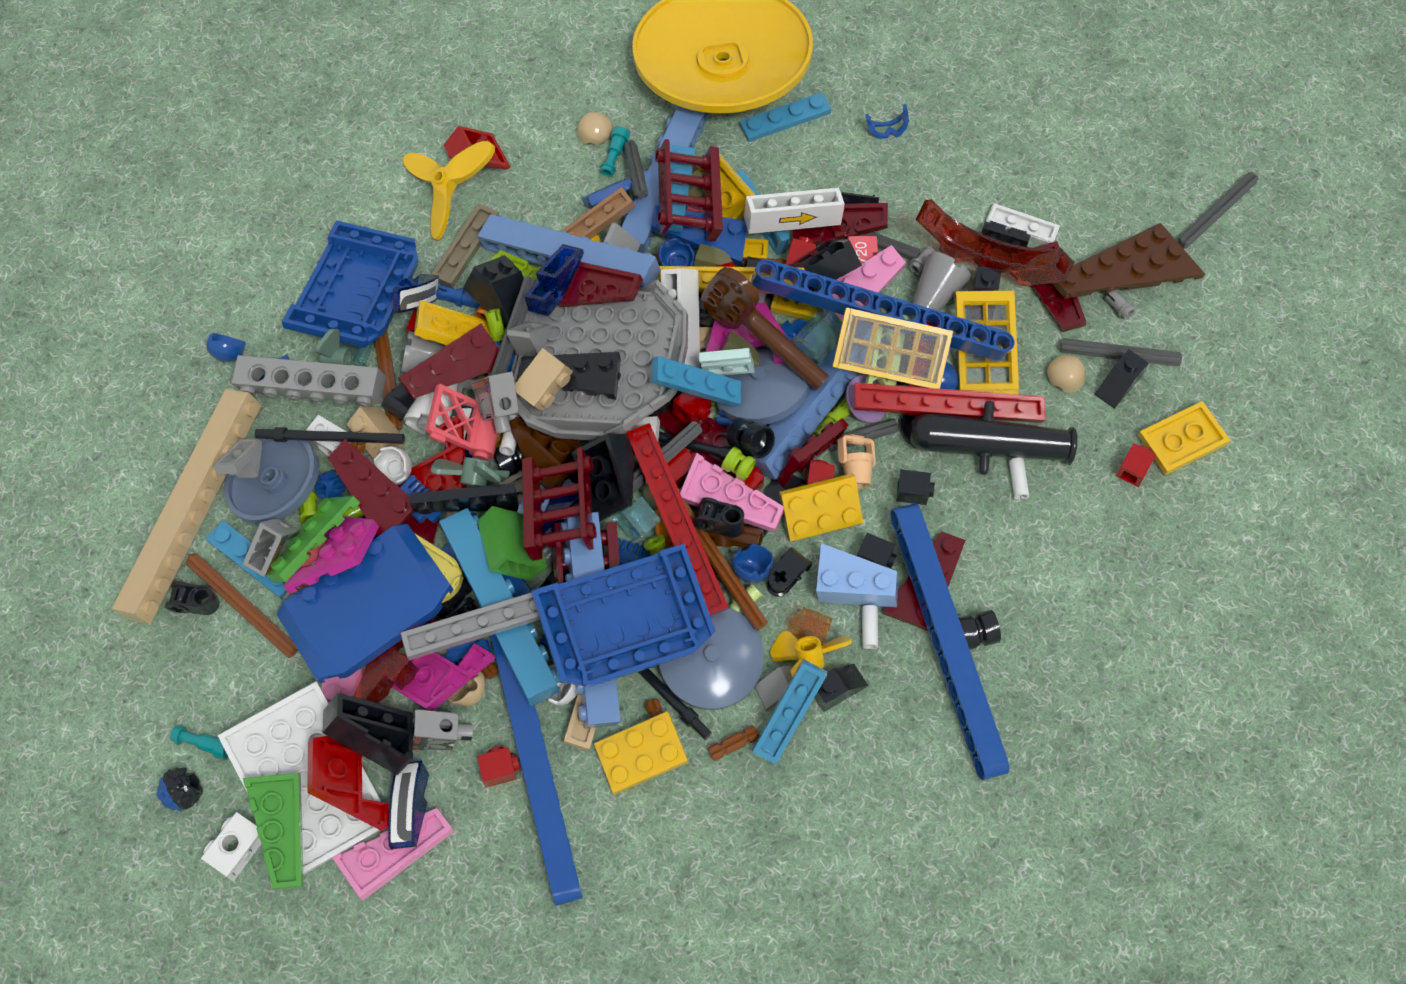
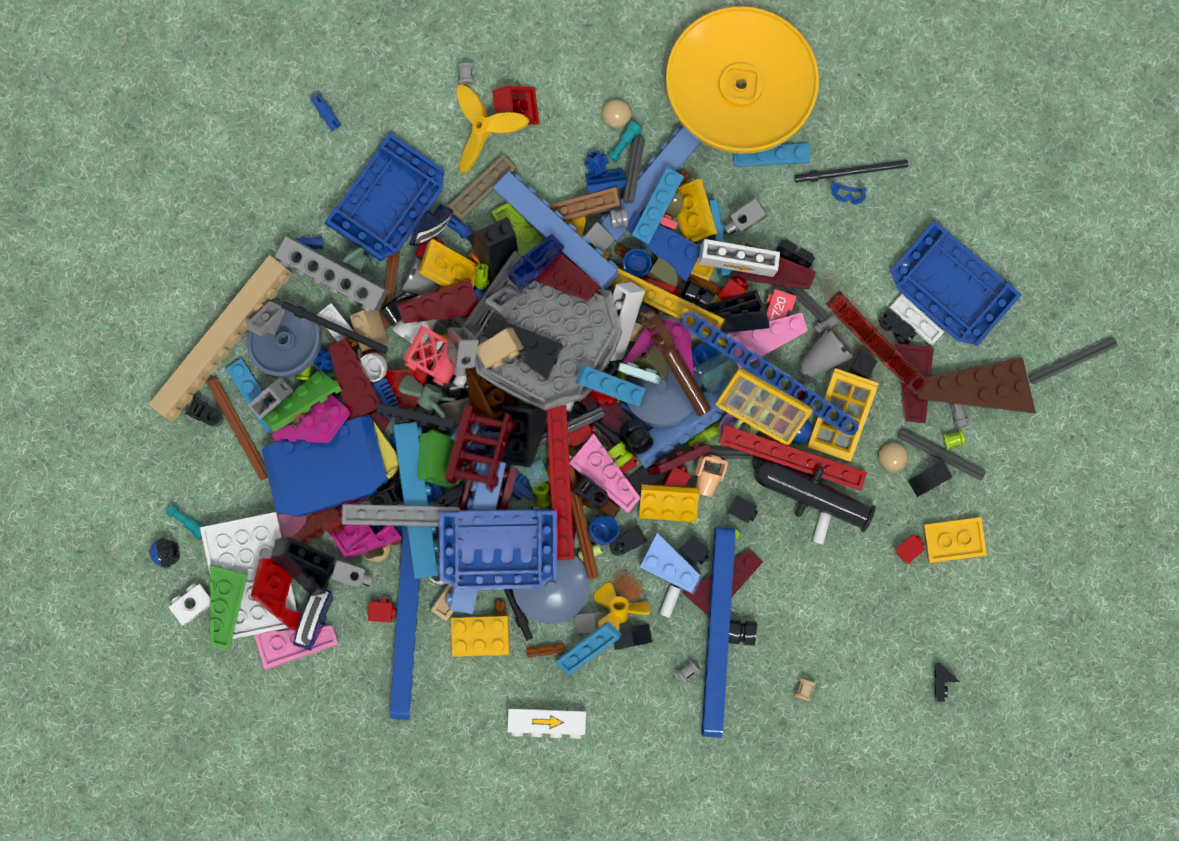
camera: 15 degrees right, 20 degrees up
blue hair [206,333,246,362] -> none
dark red fence [655,139,723,242] -> none
none -> blue pin [310,93,341,132]
none -> light grey bush [457,63,475,85]
none -> white brick [508,708,586,739]
none -> blue gear [584,150,609,174]
none -> light grey wheel [610,208,628,229]
none -> light grey bush [676,660,701,685]
none -> light grey torso [724,198,768,235]
none -> black bar [794,160,908,183]
none -> tan bush [794,678,816,701]
none -> blue slope [890,220,1022,346]
none -> black slope [934,663,960,702]
none -> lime bush [942,429,966,450]

